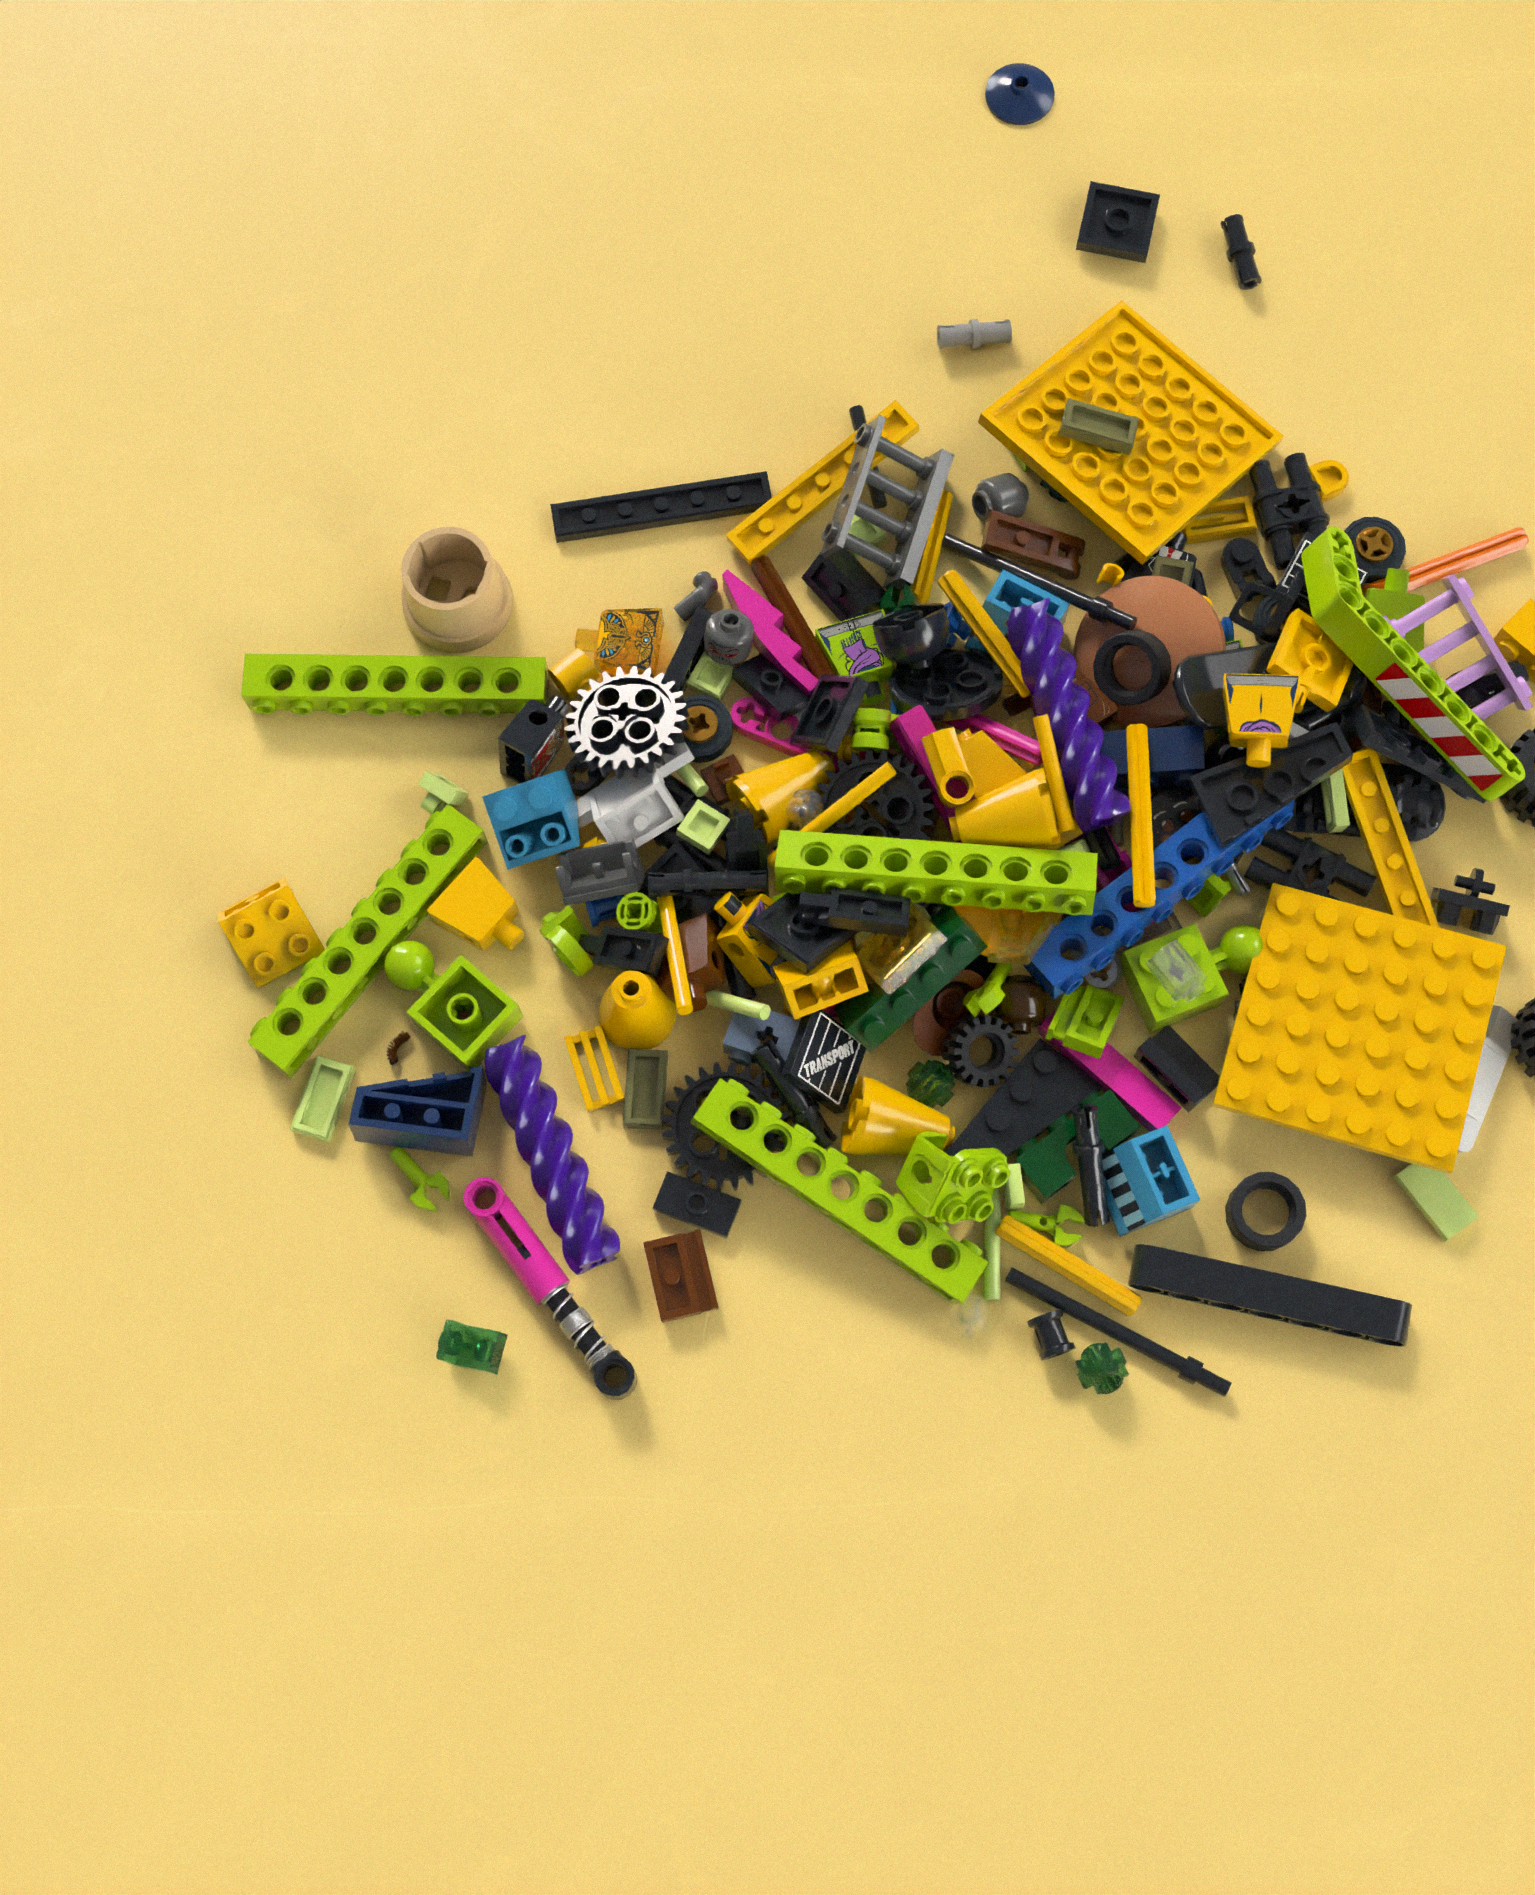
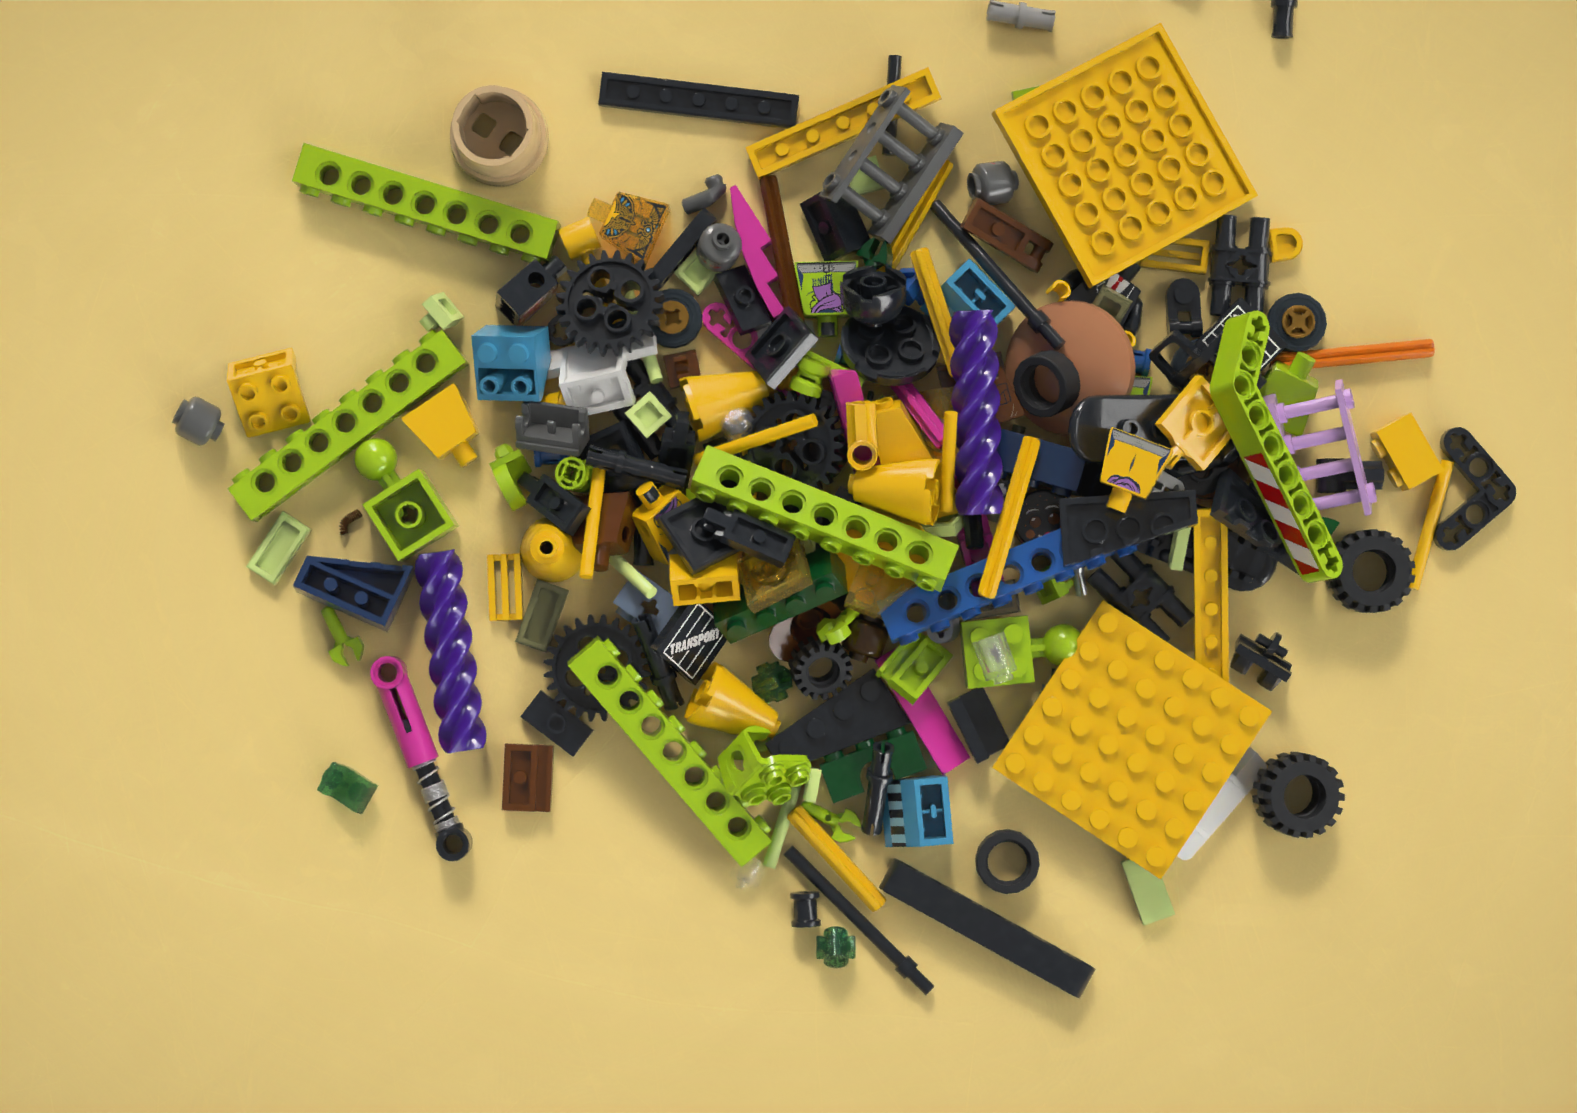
camera: 15 degrees right, 15 degrees up
olive tile [1058,398,1139,455] -> none
none -> dark grey head [172,397,225,446]

